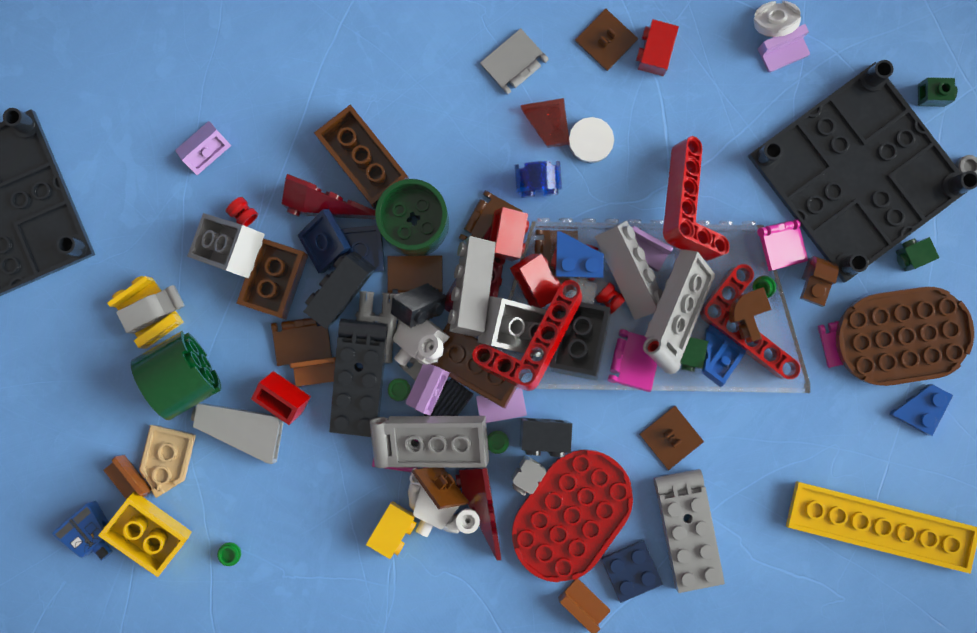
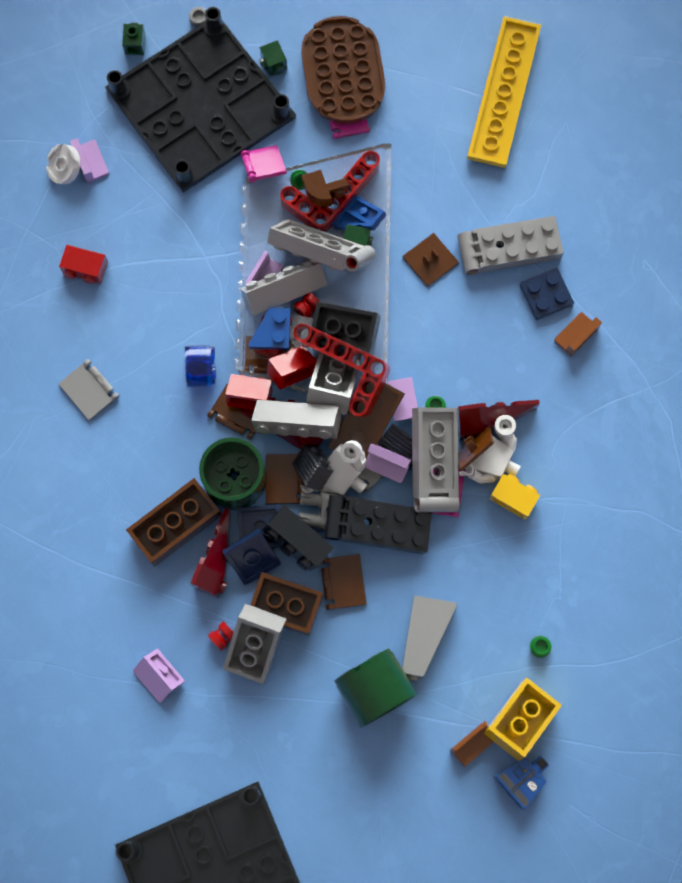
camera: 85 degrees left, 10 degrees down
yellow panel [107,276,184,349] -> none
light grey piece [116,285,185,334] -> none
tan tile [139,425,196,498] -> none
red piece [251,371,311,425] -> none
dark orange panel [290,357,336,387] -> none
green plate [388,378,411,401] -> none
light grey brick [511,456,546,496] -> none
red plate [512,450,633,582] -> none
black brick [519,418,573,457] -> none
clear red wing [521,98,570,148] -> none
white tile [569,117,614,163] -> none
reddish brown piece [575,9,638,71] -> none
dark pink piece [608,329,657,392] -> none
red beam [663,136,730,261] -> none
reddish brown brick [800,256,839,307] -> none
blue wing [889,384,953,436] -> none

